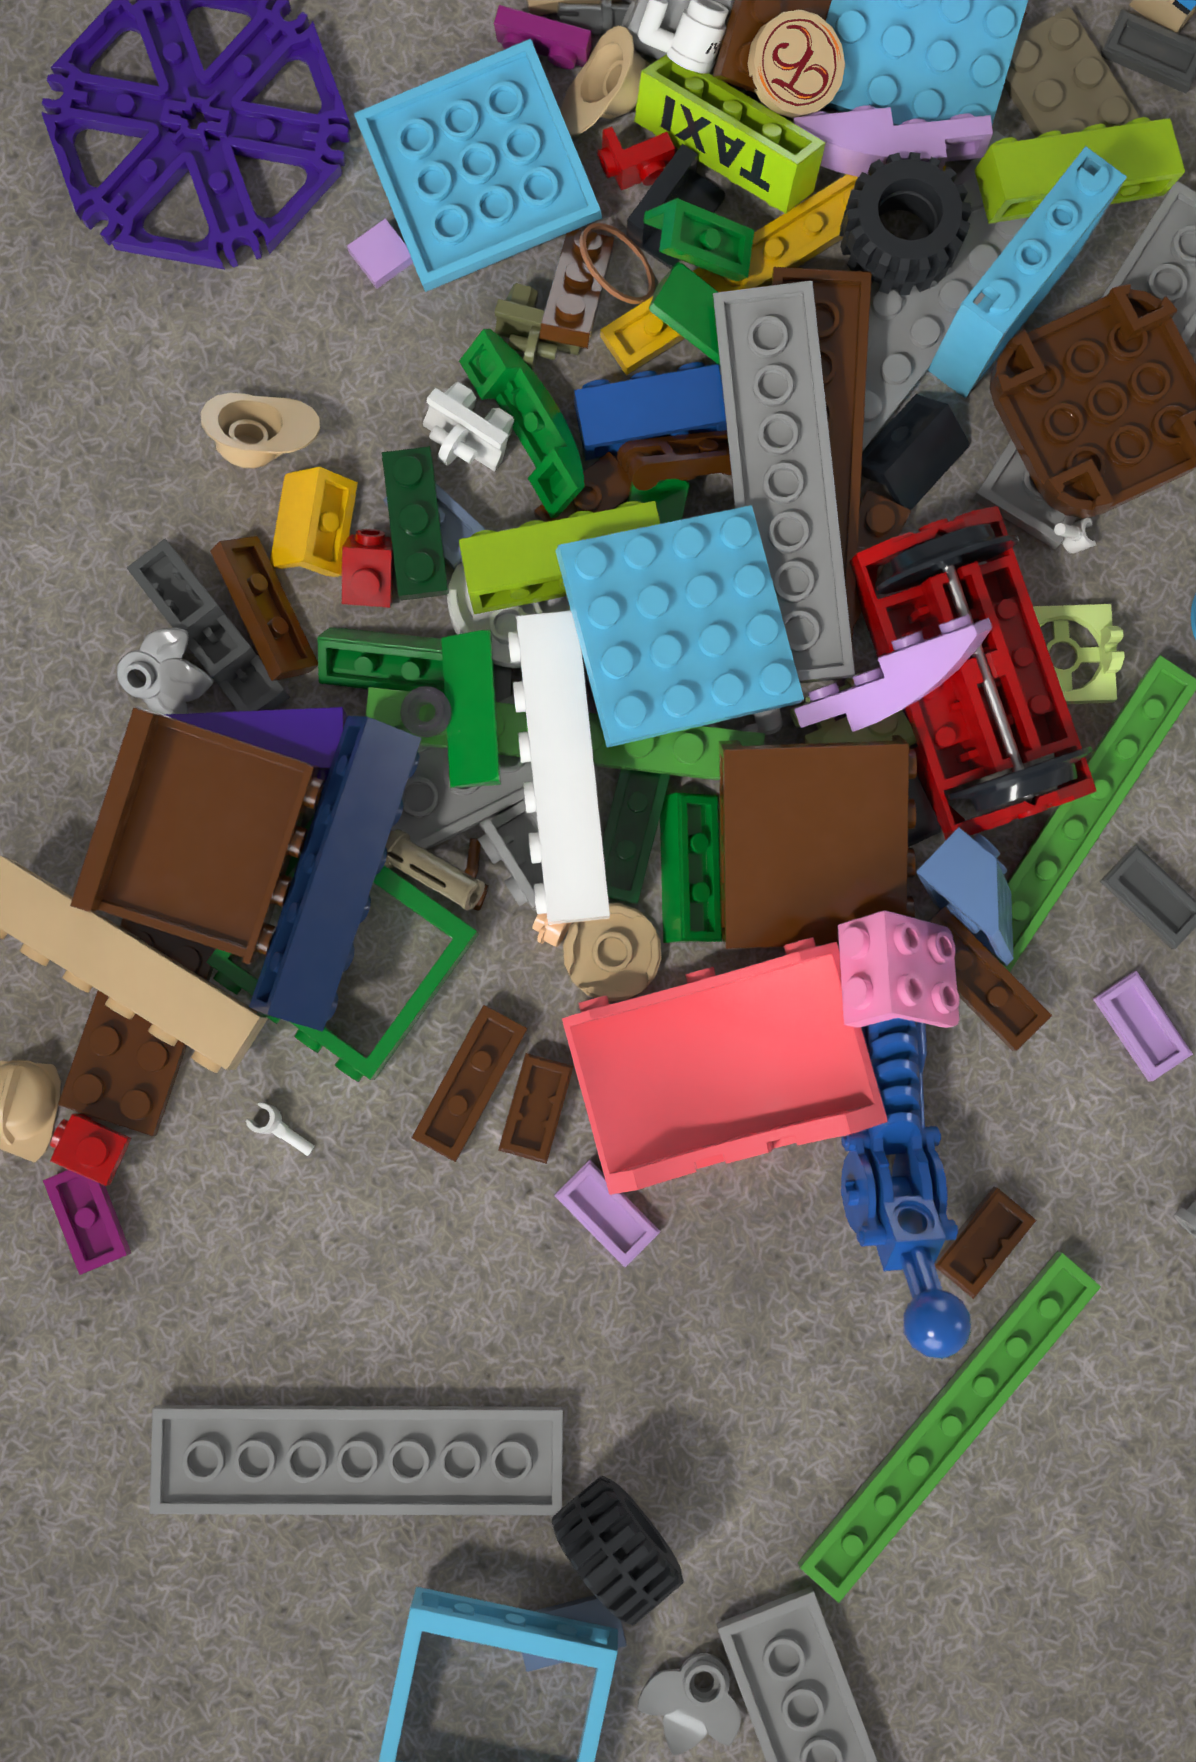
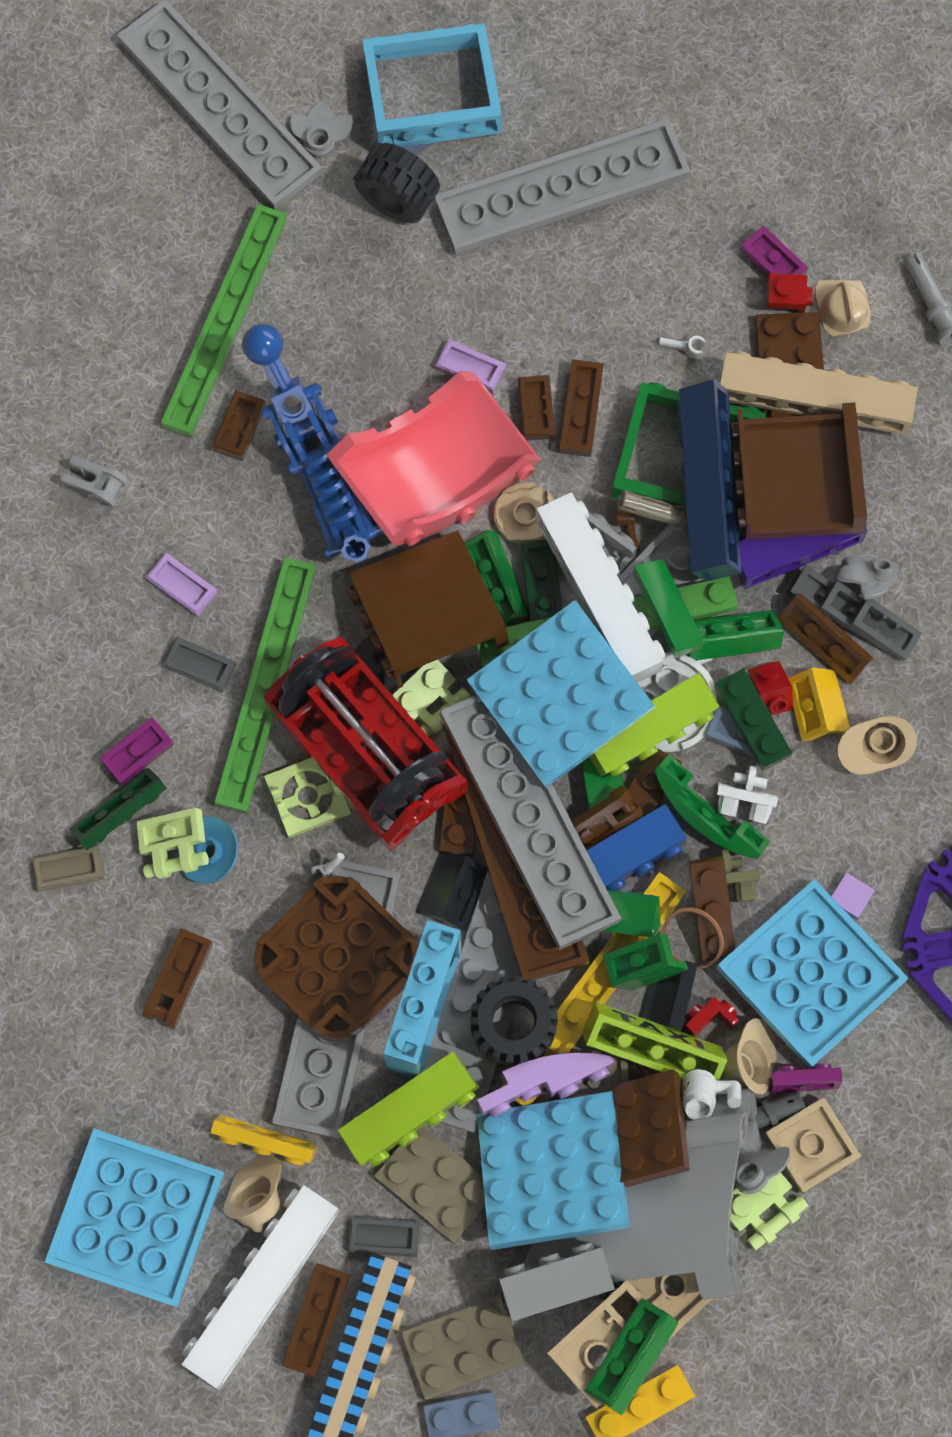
camera: 165 degrees right, 10 degrees down
plate [400,686,452,738] -> none
tan tile [747,10,845,118] -> none
lavender slope [794,614,992,732] -> none
bright pink bracket [838,910,960,1028] -> none
medium blue slope [916,827,1013,966] -> none
reddish brown plate [927,906,1052,1051] -> none

